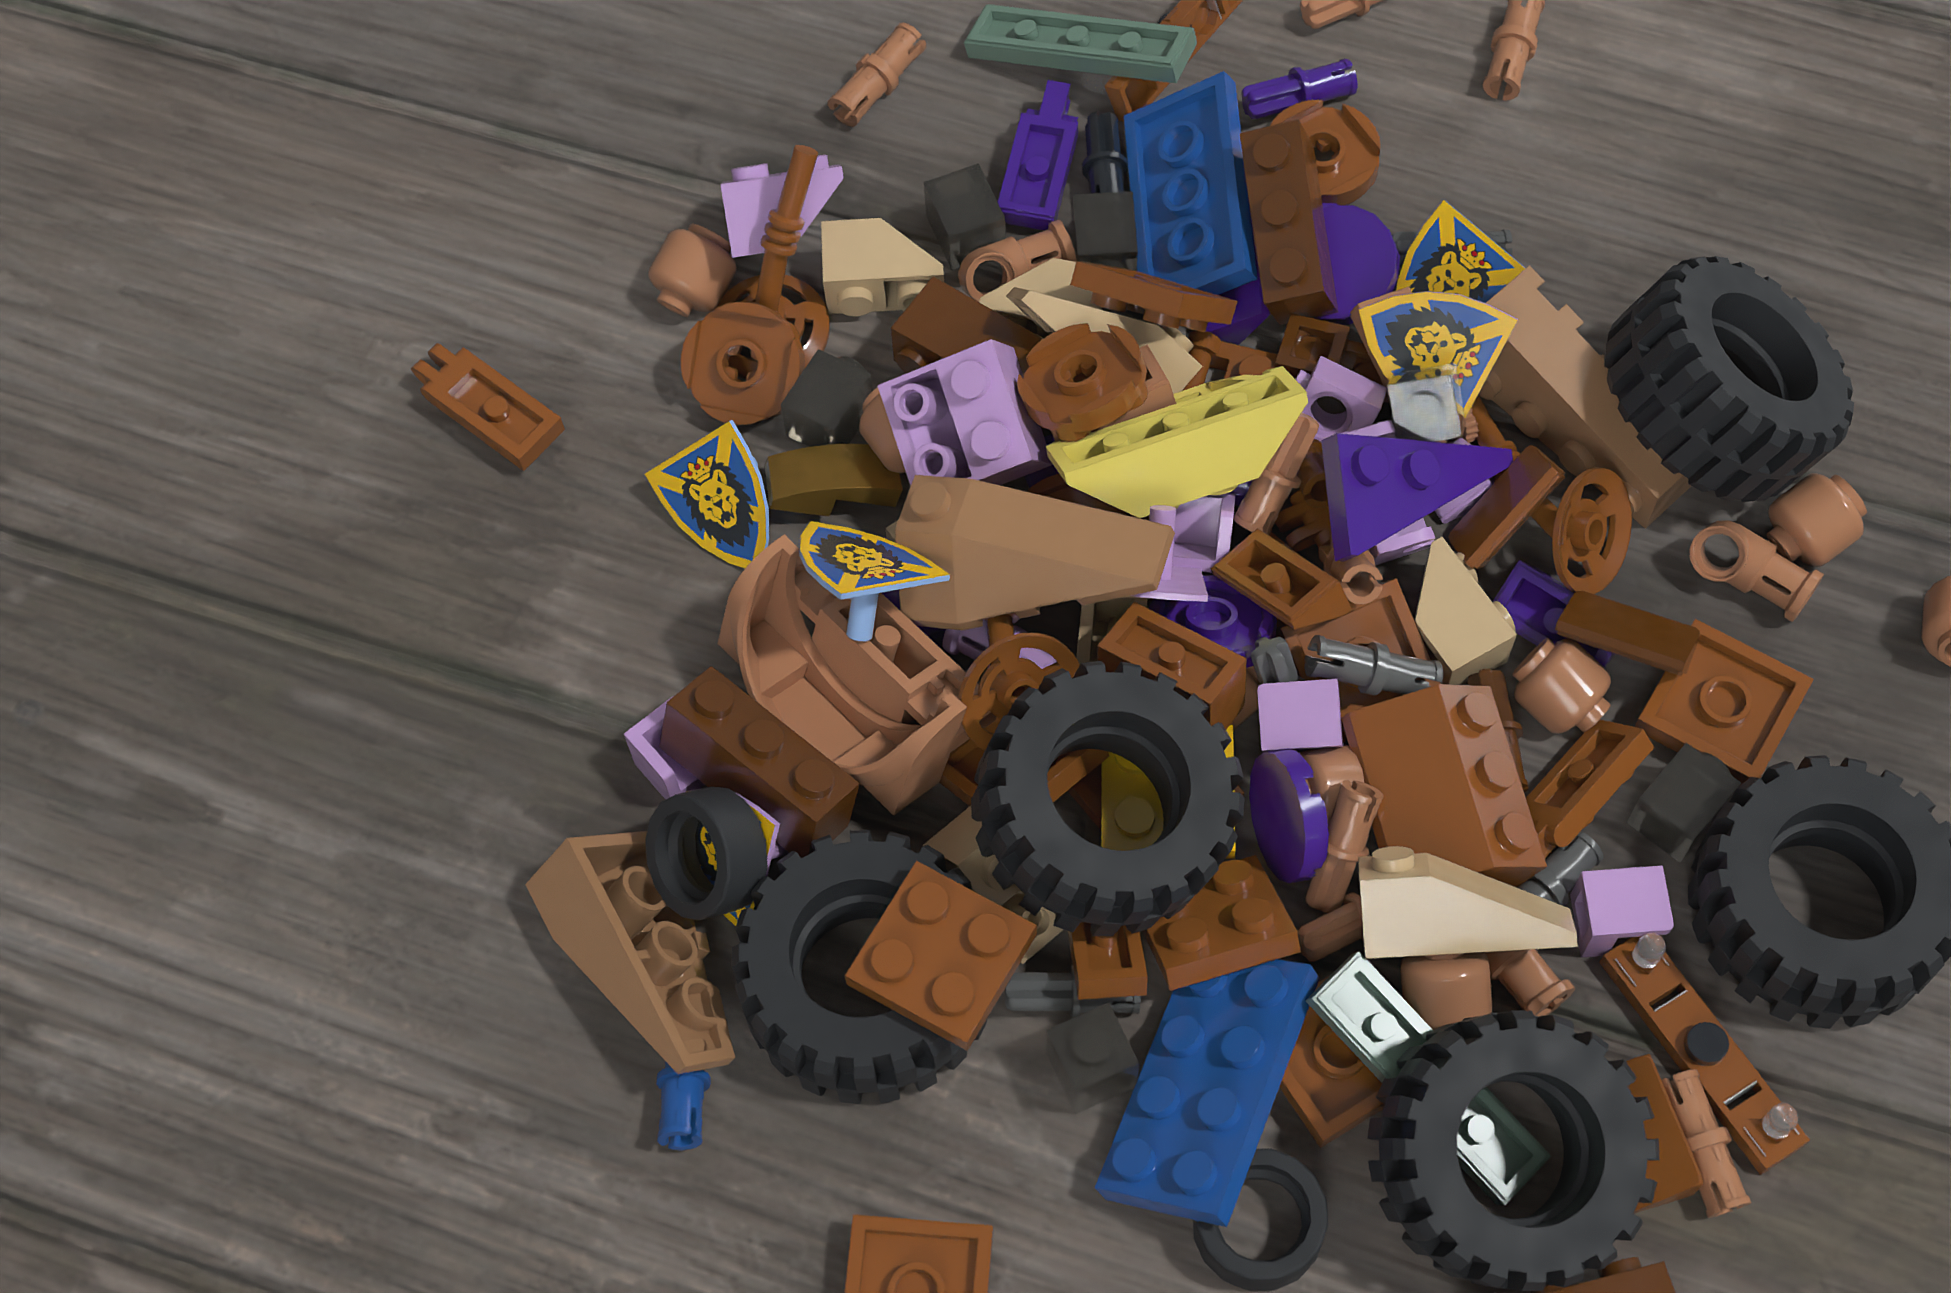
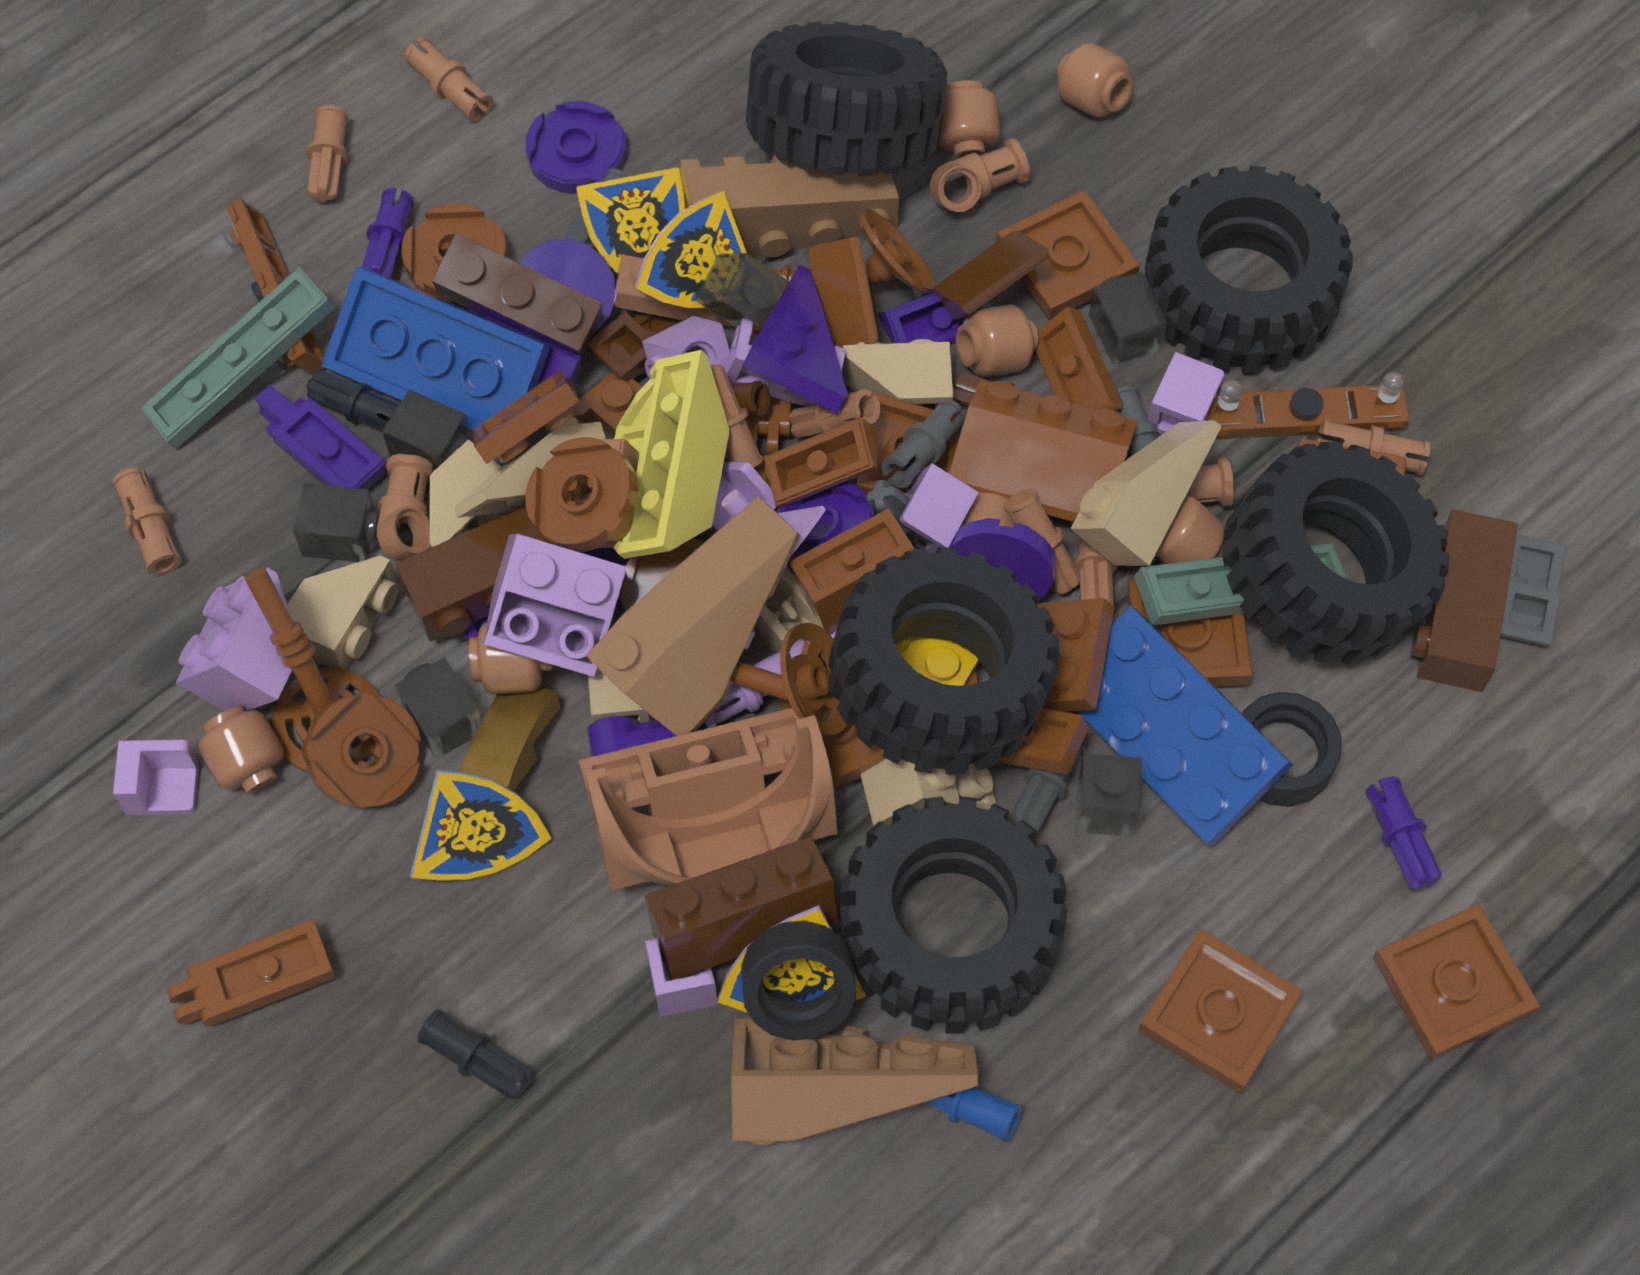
camera: 65 degrees left, 0 degrees up
shield [799,521,950,641] -> none
dark orange plate [845,861,1037,1051] -> none
none -> lavender panel [113,740,200,815]
none -> black axle [418,1009,532,1099]
none -> dark purple tile [525,102,627,194]

